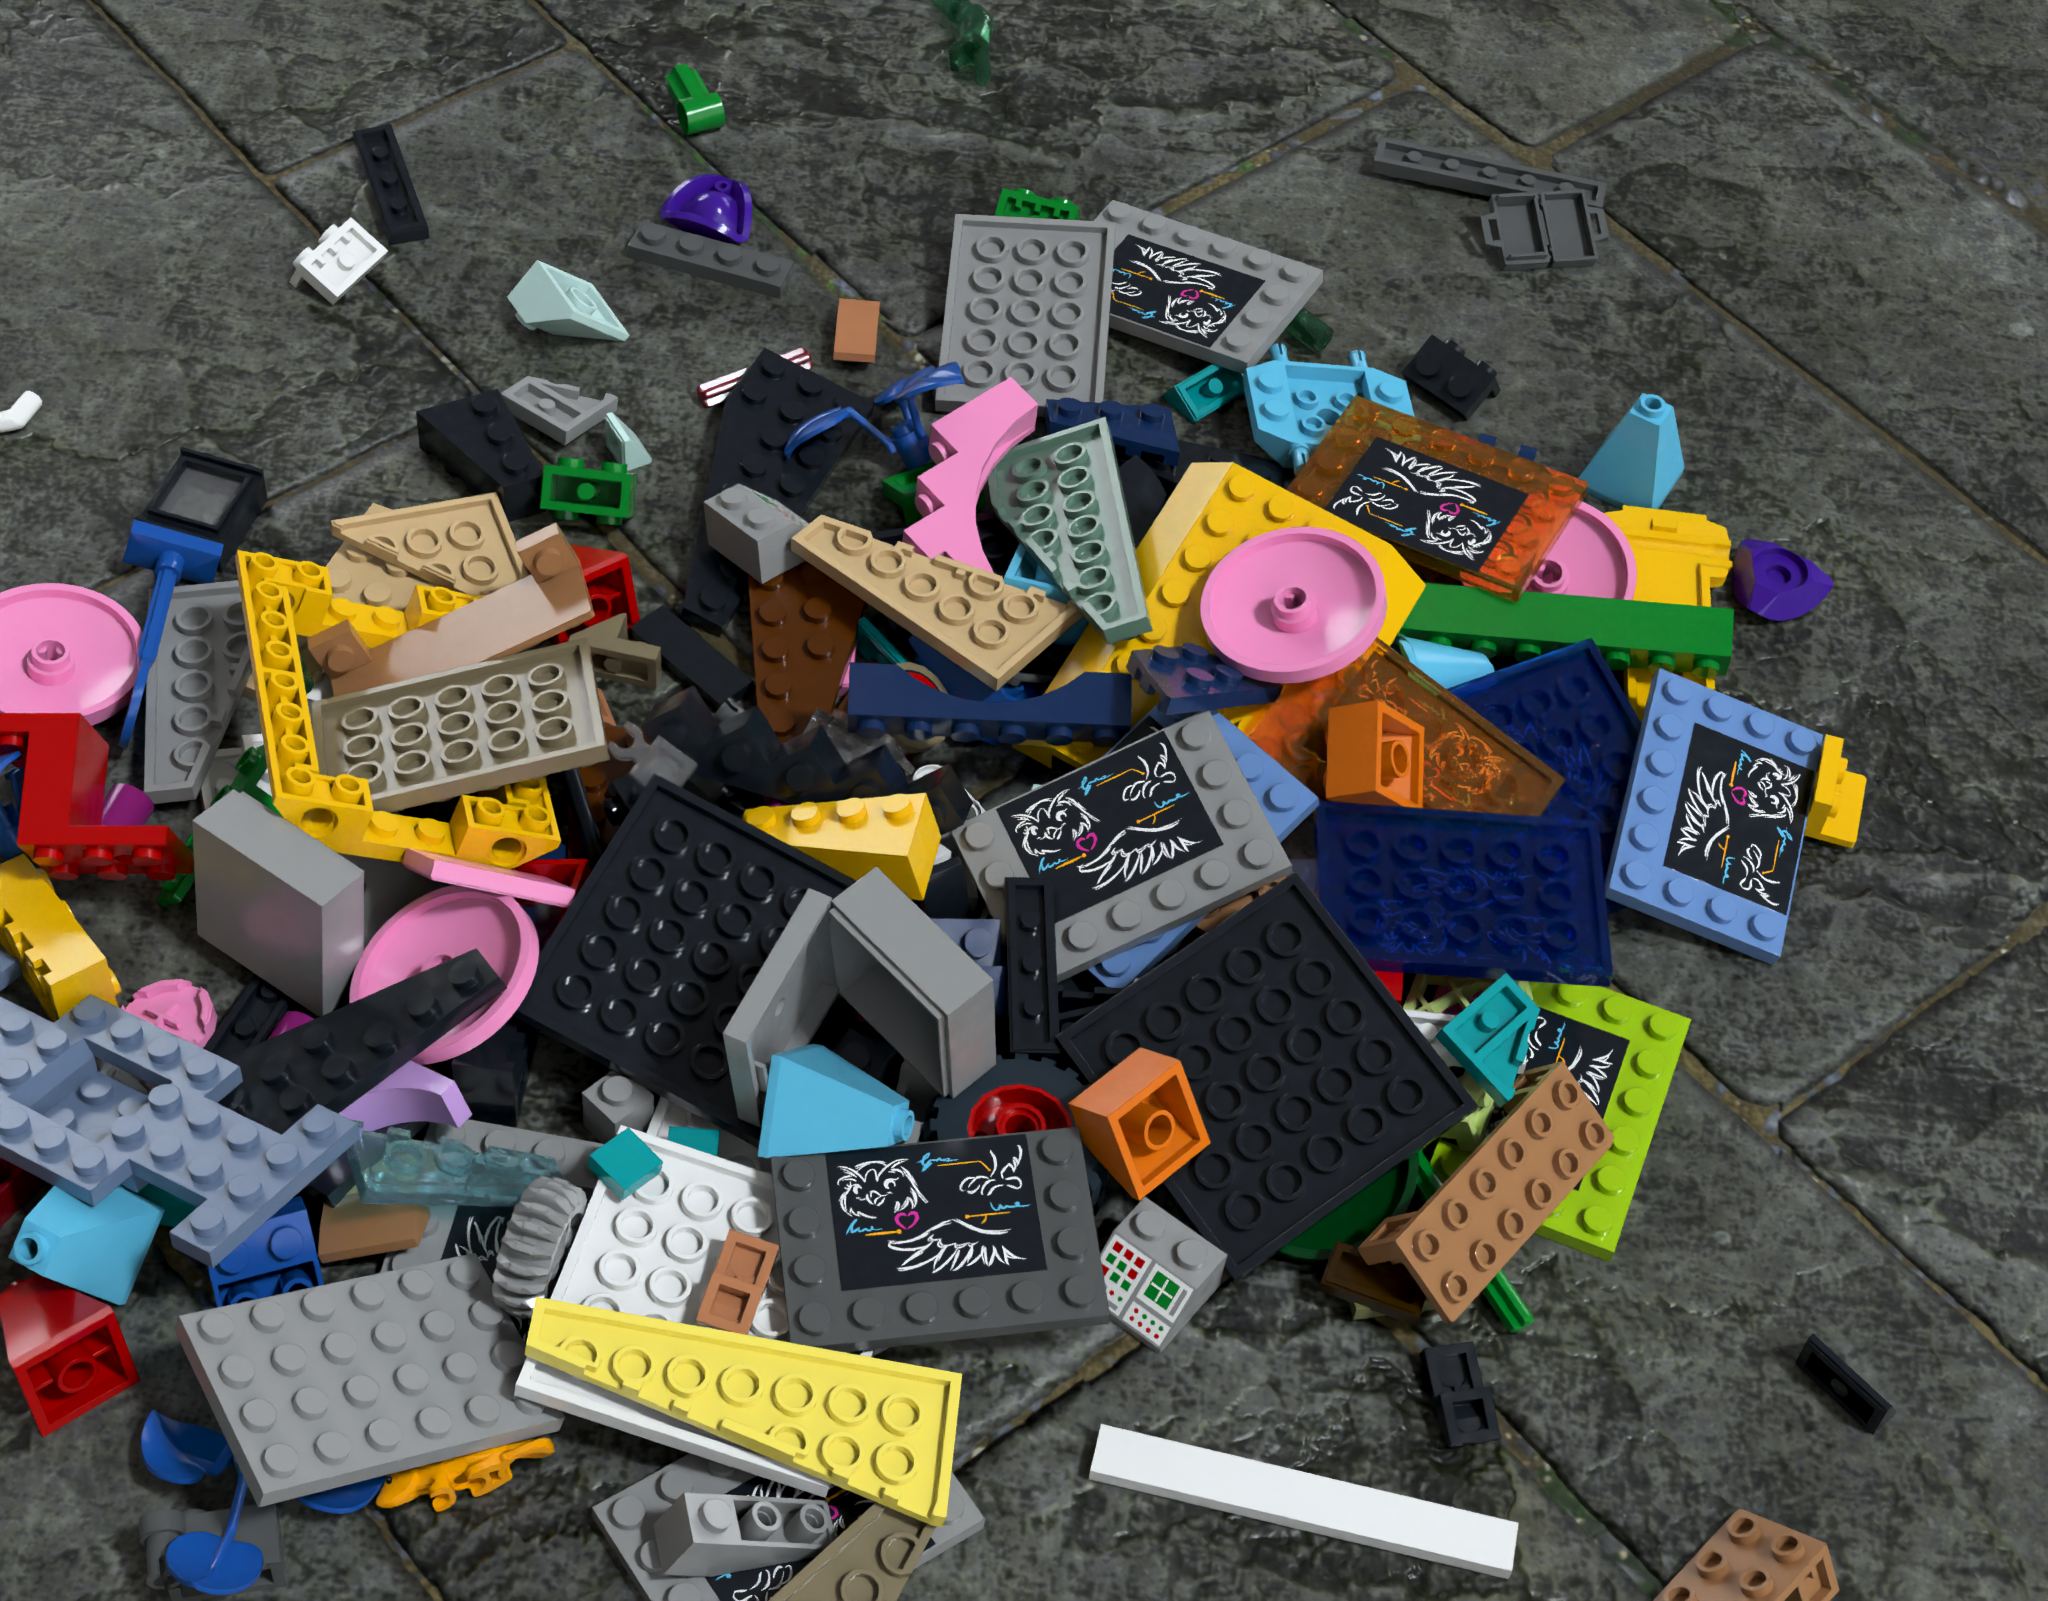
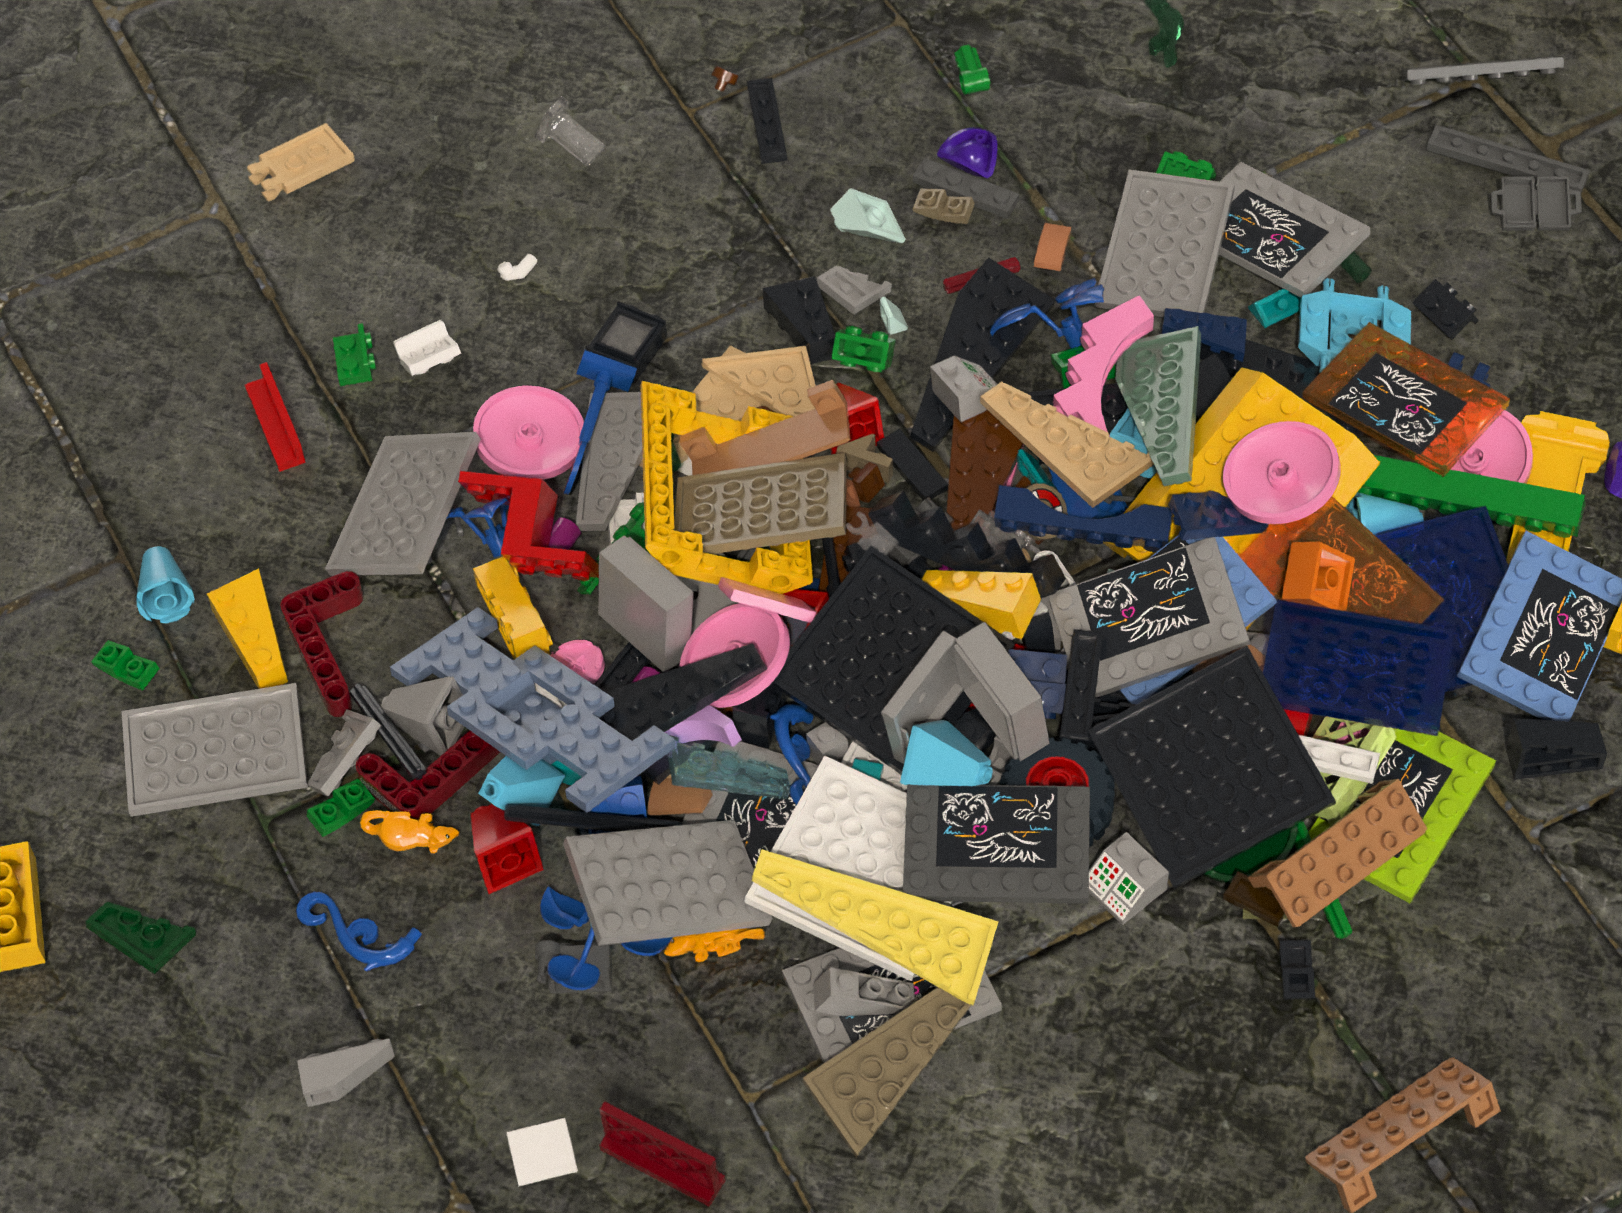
camera: 20 degrees right, 5 degrees up
white bracket [289,217,388,305] -> none
light grey gear [491,1176,588,1320] -> none
teal tile [587,1127,663,1201] -> none
nougat slope [695,1229,780,1335] -> none
orange slope [1068,1047,1211,1201] -> none
white tile [1089,1424,1519,1579] -> none
teal wing [1435,973,1540,1108] -> none
medium azure slope [1574,393,1685,509] -> none
black slope [1795,1333,1896,1435] -> none
none -> black axle [504,804,684,832]
none -> clear bracket [535,96,605,167]
none -> reddish brown tile [712,66,739,92]
none -> blue plant [770,704,814,805]
none -> reddish brown tile [848,462,885,503]
none -> dark tan slope [913,189,975,224]
none -> plate [1402,56,1564,85]
none -> black wedge [1506,718,1607,780]

